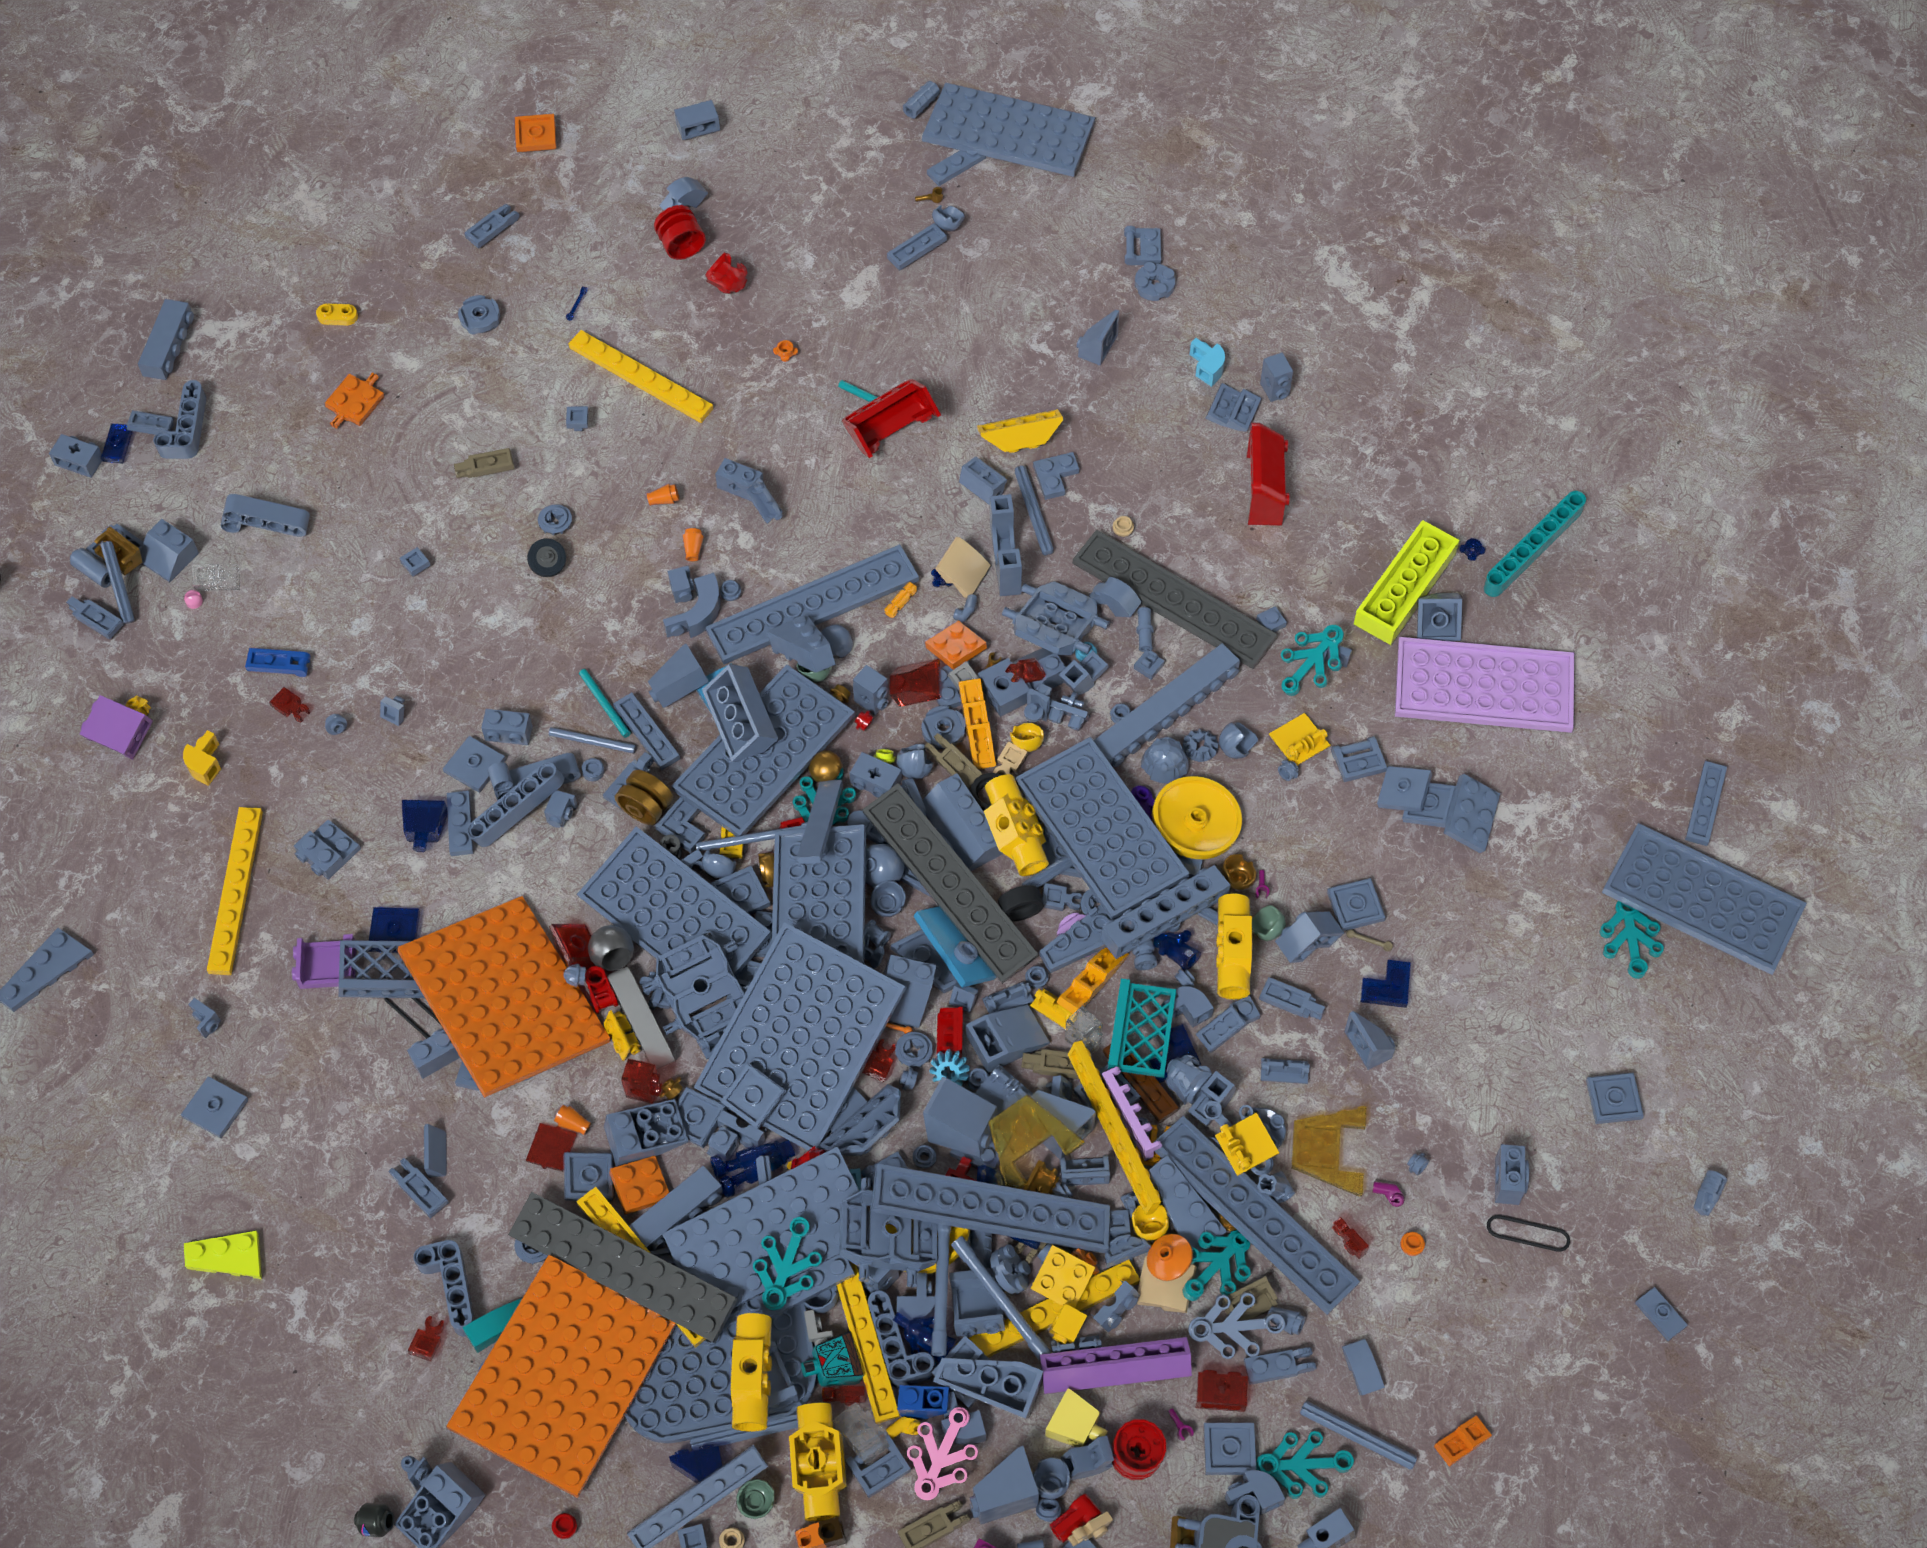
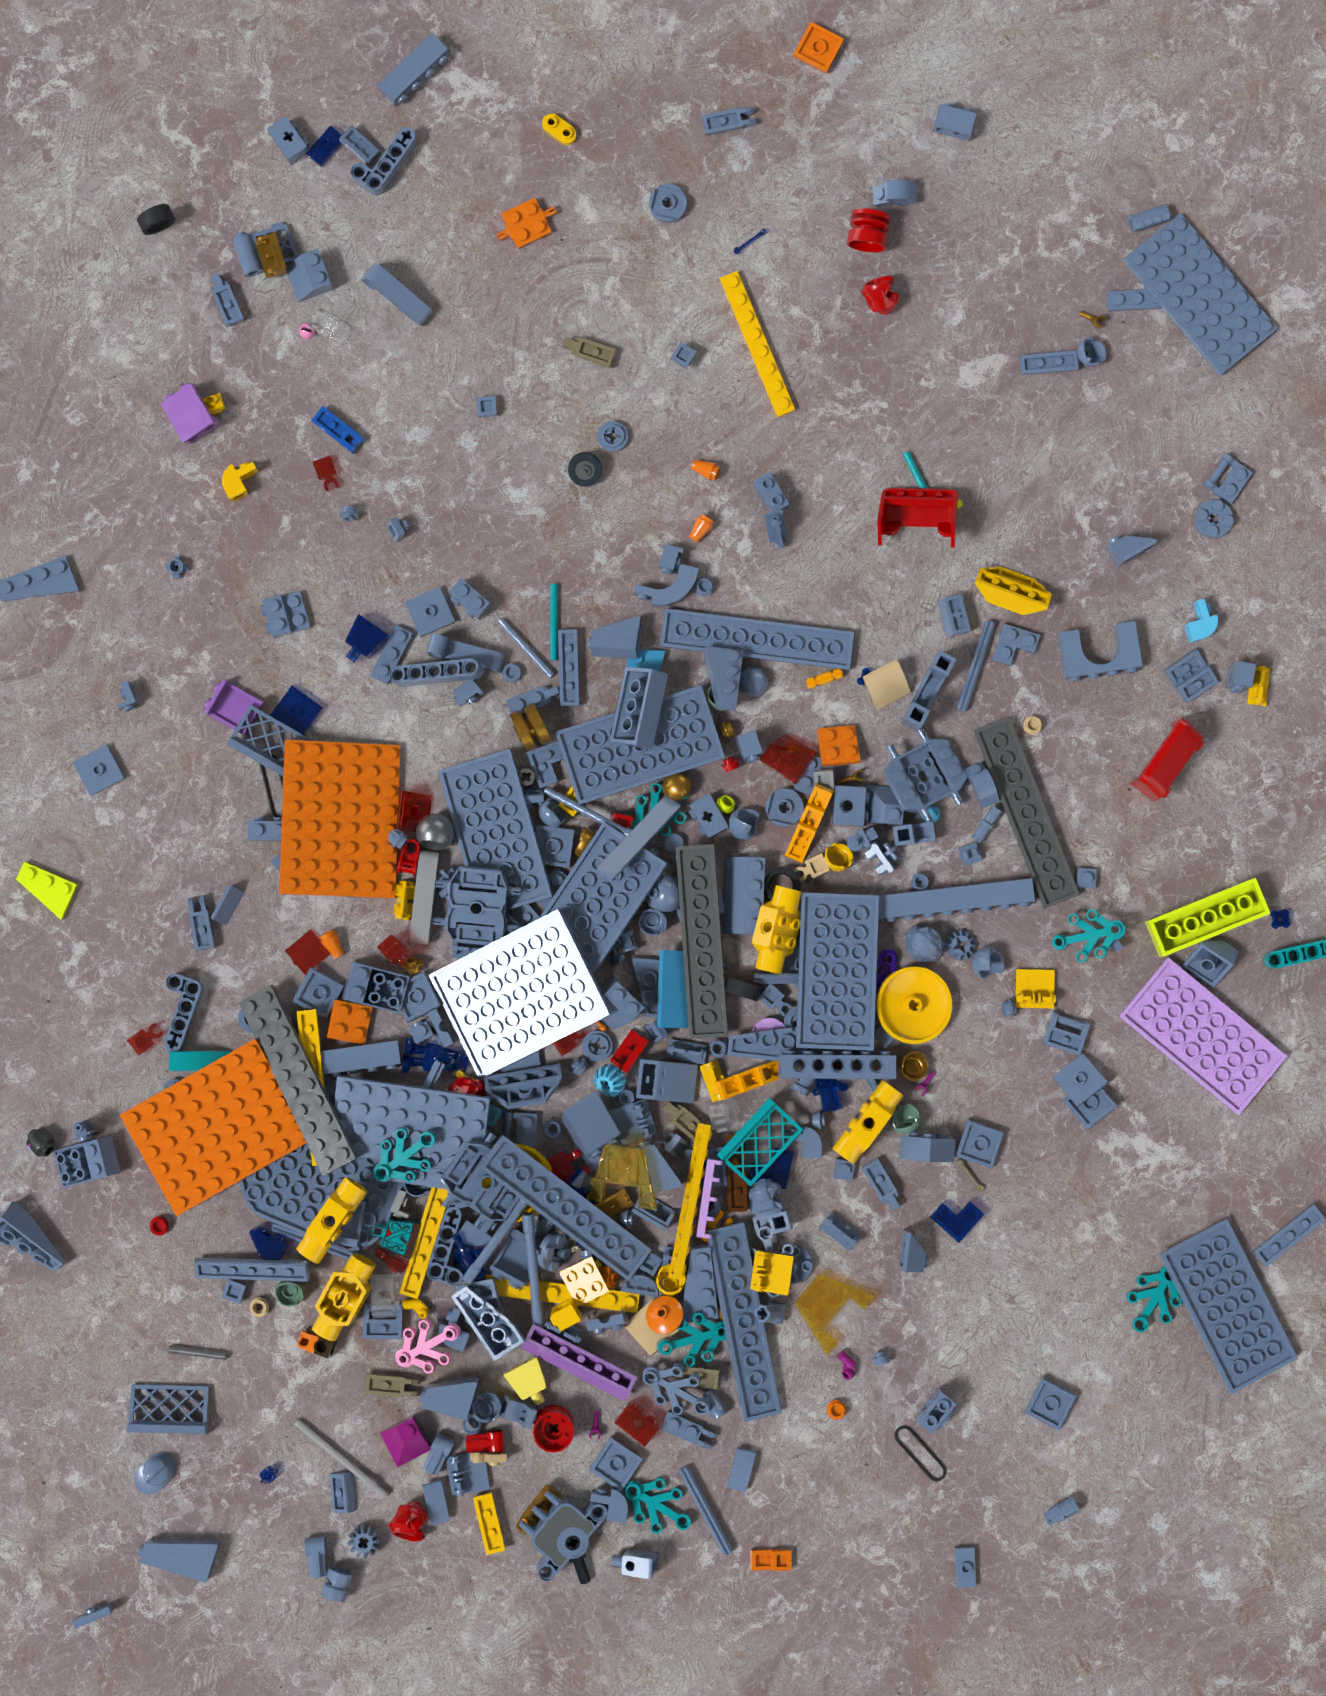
camera: 30 degrees right, 25 degrees up
sand blue axle [101,541,135,624] -> none
yellow plate [207,807,263,975] -> none
sand blue plate [720,1063,786,1129] -> none
orange plate [773,340,798,362] -> none
blue slope [897,1385,949,1419] -> none
sand blue plate [900,778,926,816] -> none
dark tan hinge [924,733,982,790] -> none
sand blue arm [953,594,978,622] -> none
sand blue tile [954,941,978,964] -> none
clear red plate [1005,658,1046,683] -> none
sand blue plate [1196,1006,1247,1054] -> none
clear red plate [1332,1217,1369,1260] -> none
sand blue plate [1444,774,1500,853] -> none
none -> sand blue plate [165,556,188,579]
none -> sand blue arch [1057,621,1143,682]
none -> yellow hinge [1247,666,1270,706]

